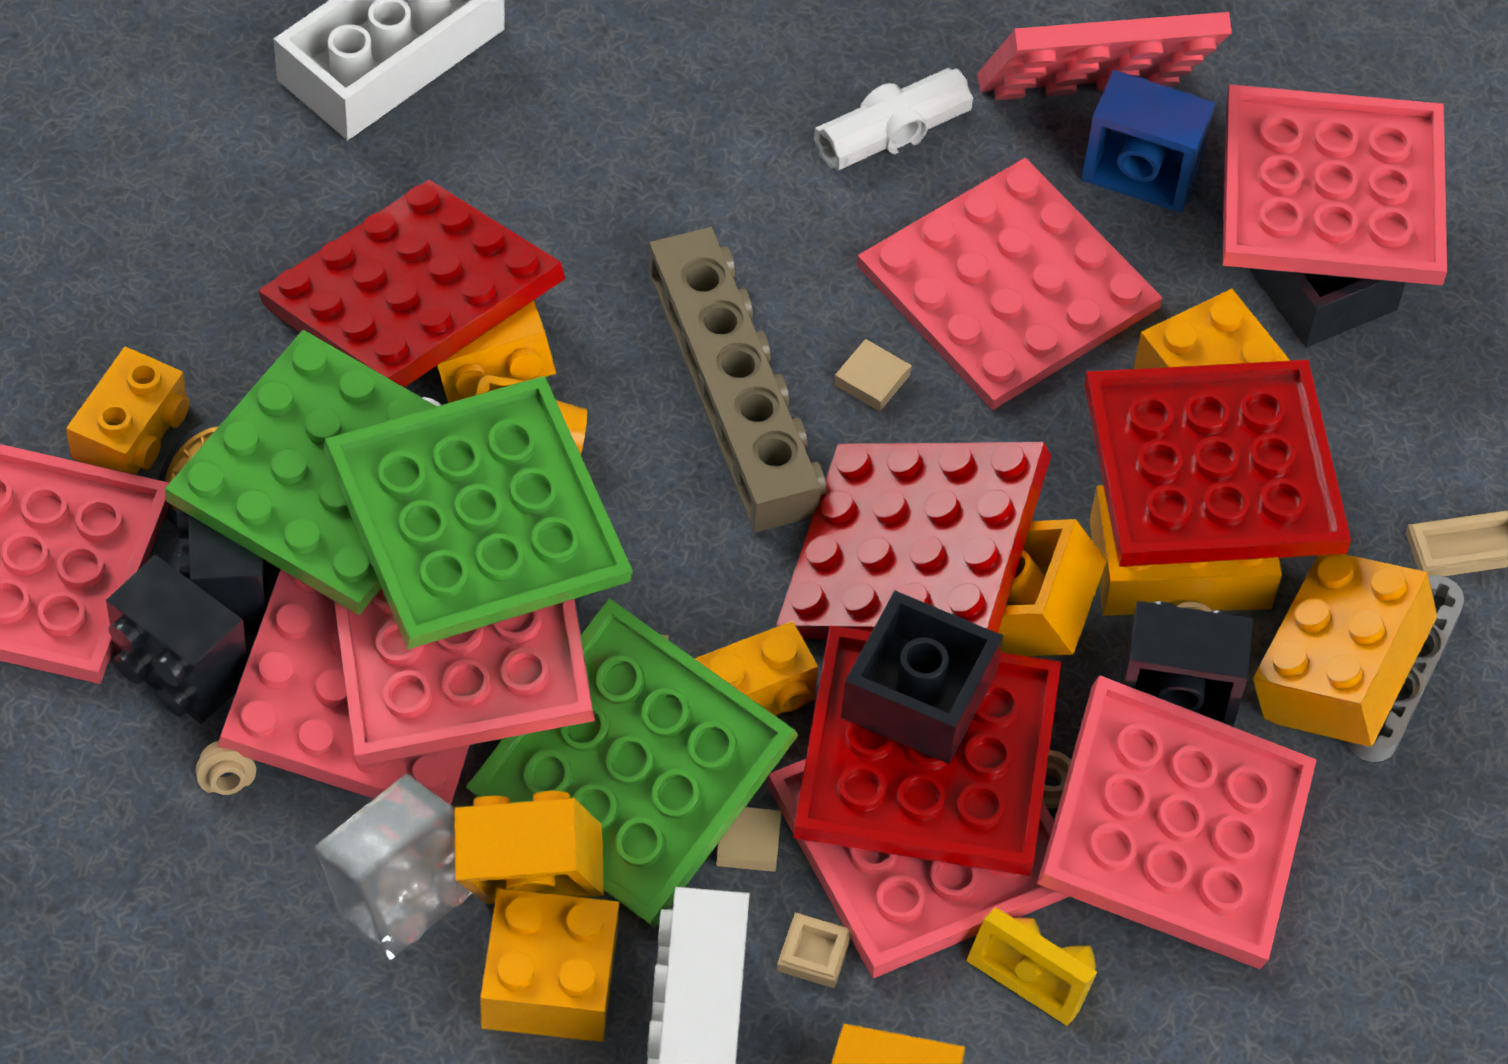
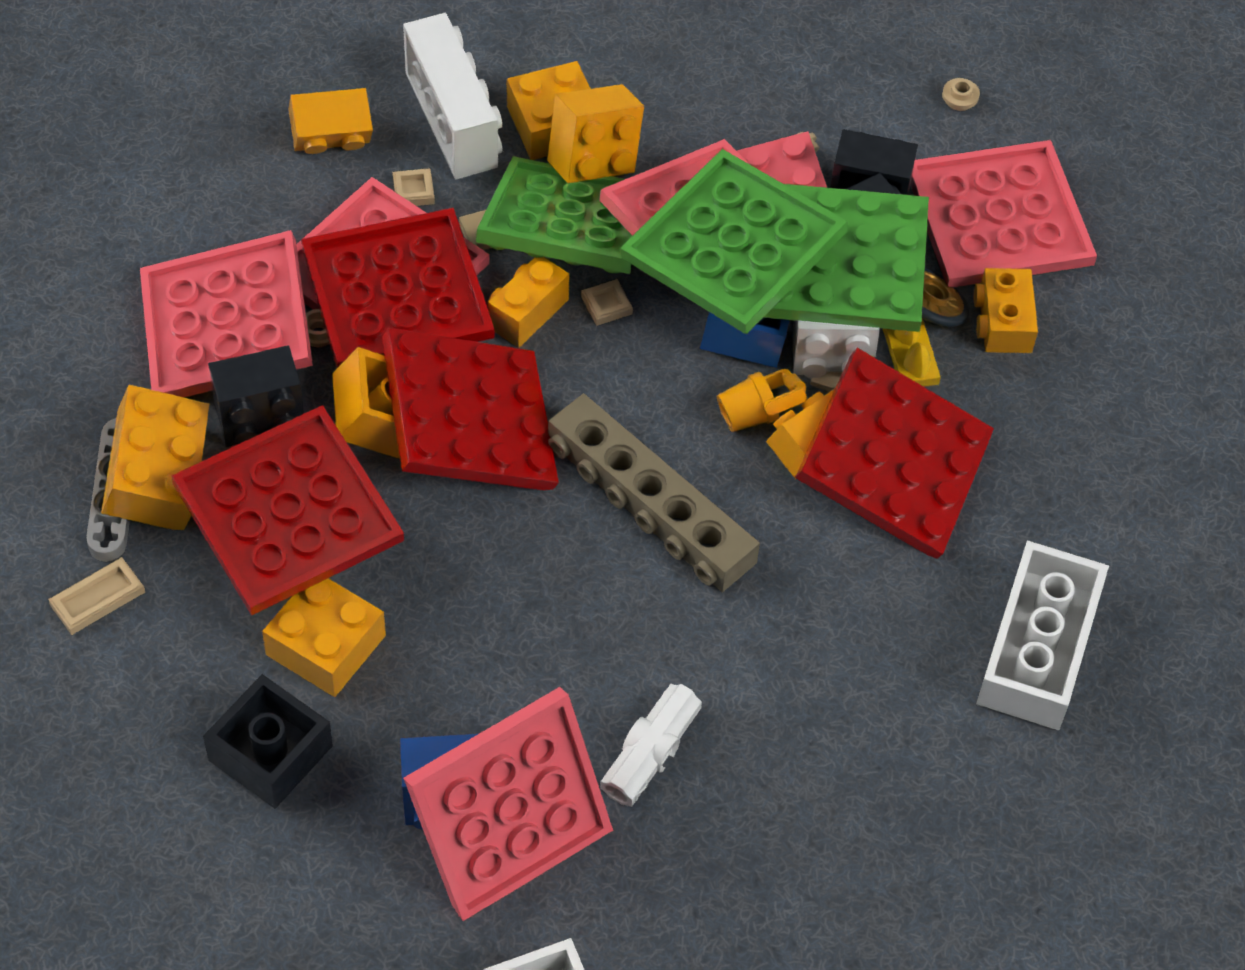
camera: 155 degrees right, 0 degrees up
clear brick [314,773,472,961] -> none
tan tile [834,339,911,412] -> none
black brick [841,590,1003,764] -> none
coral plate [857,157,1163,410] -> none
yellow tile [966,907,1097,1026] -> none
coral plate [1223,85,1447,286] -> none

